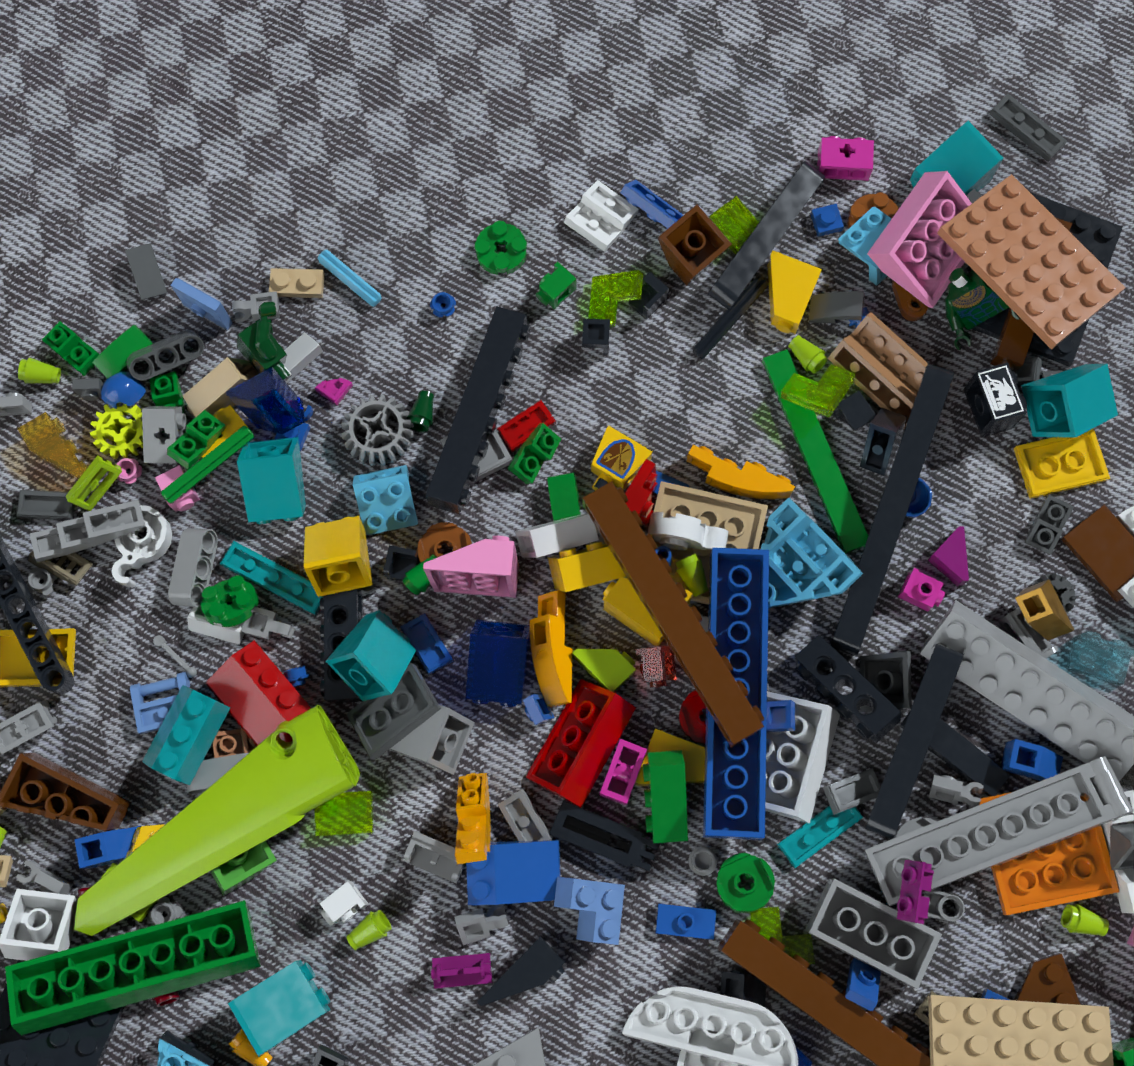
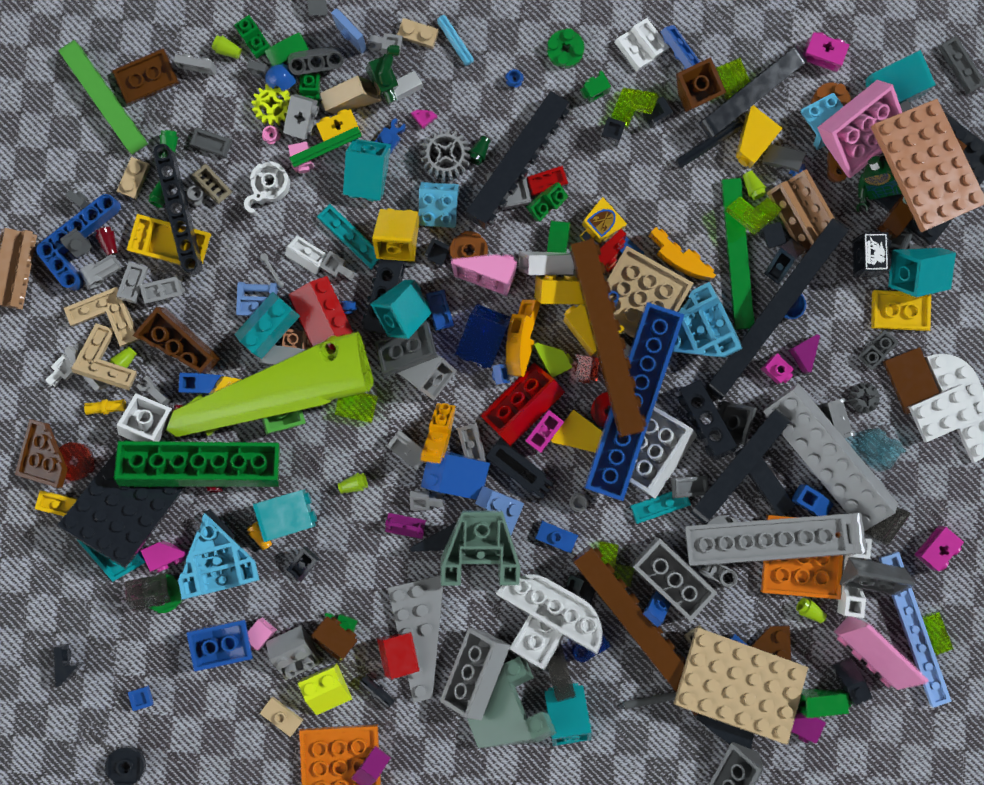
camera: 15 degrees right, 10 degrees up
clear yellow slope [17,412,88,480] -> none
light grey slope [30,500,145,562] -> none
lime tile [66,455,122,511] -> none
light grey plate [147,897,183,925] -> none
green slope [167,410,226,470] -> none
light grey beam [168,528,218,607] -> none
green plate [201,575,259,627] -> none
clear blue slope [226,367,305,434] -> none
white brick [320,881,369,926] -> none
green cone [403,555,437,596] -> none
green brick [643,750,688,843] -> none
white piece [647,512,729,550] -> none
lime cone [675,553,709,597] -> none
green plate [716,853,775,913] -> none
blue plate [766,700,795,733] -> none
blue plate [810,203,844,237] -> none
magenta hinge [897,860,934,924] -> none
light grey plate [929,775,983,807] -> none
pearl gold slope [1015,579,1074,641] -> none
none -> sand green wedge [440,511,520,586]

